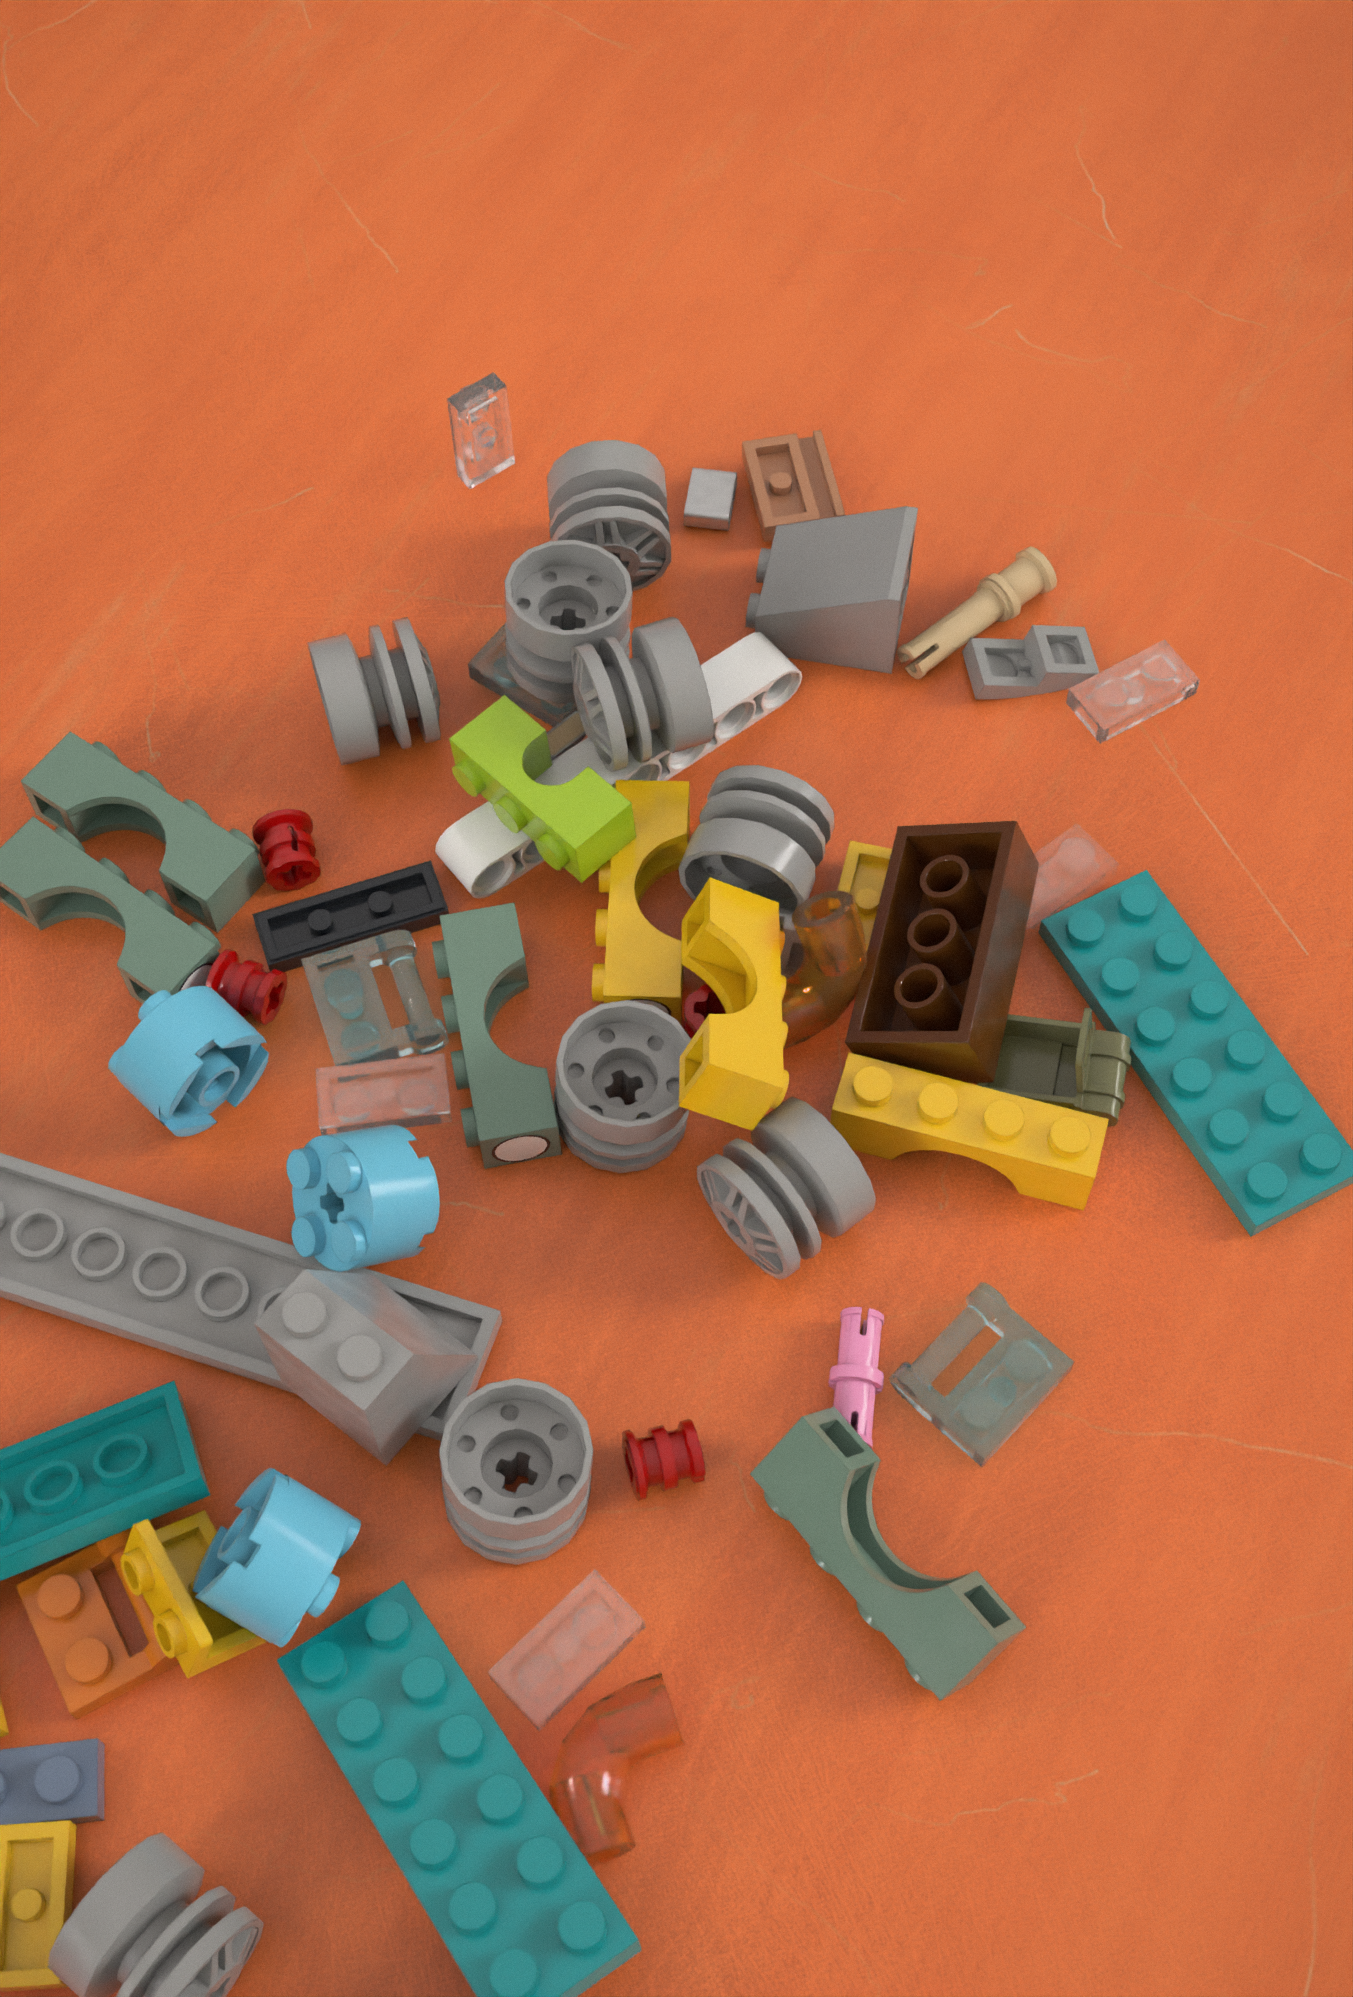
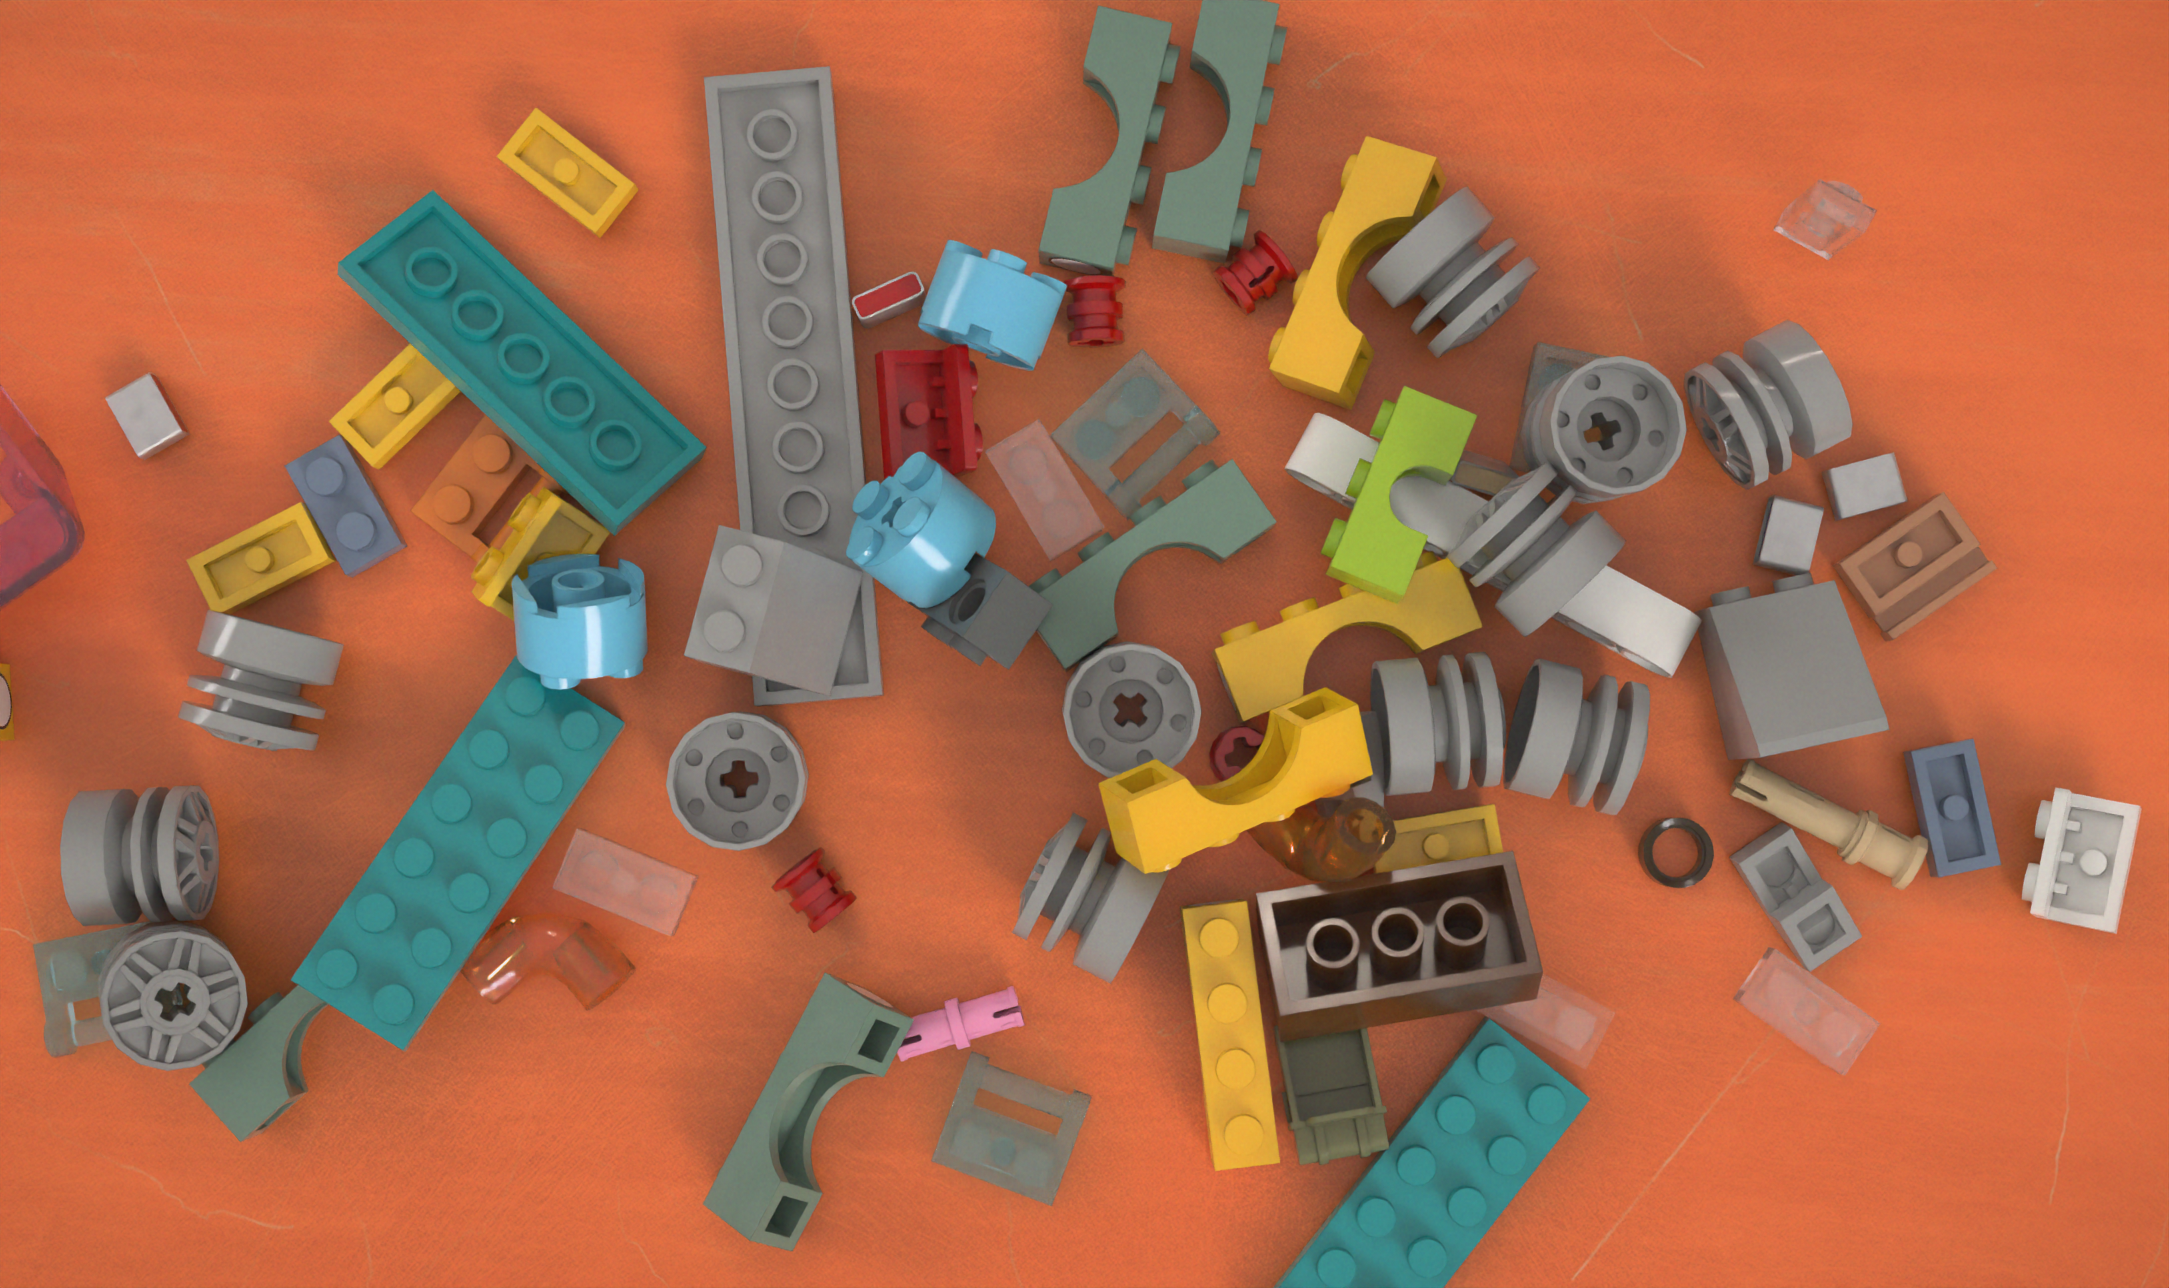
camera: 65 degrees right, 25 degrees up
black tile [252,860,449,972] -> none
none -> piece [852,272,926,329]
none -> red bracket [875,344,983,480]
none -> dark grey brick [909,553,1053,670]
none -> yellow arch [1268,136,1447,410]
none -> light grey wheel [1503,658,1650,815]
none -> dark brown piece [1638,818,1714,888]
none -> flat silver piece [1753,495,1824,576]
none -> sand blue plate [1903,739,2001,878]
none -> white bracket [2022,787,2142,934]

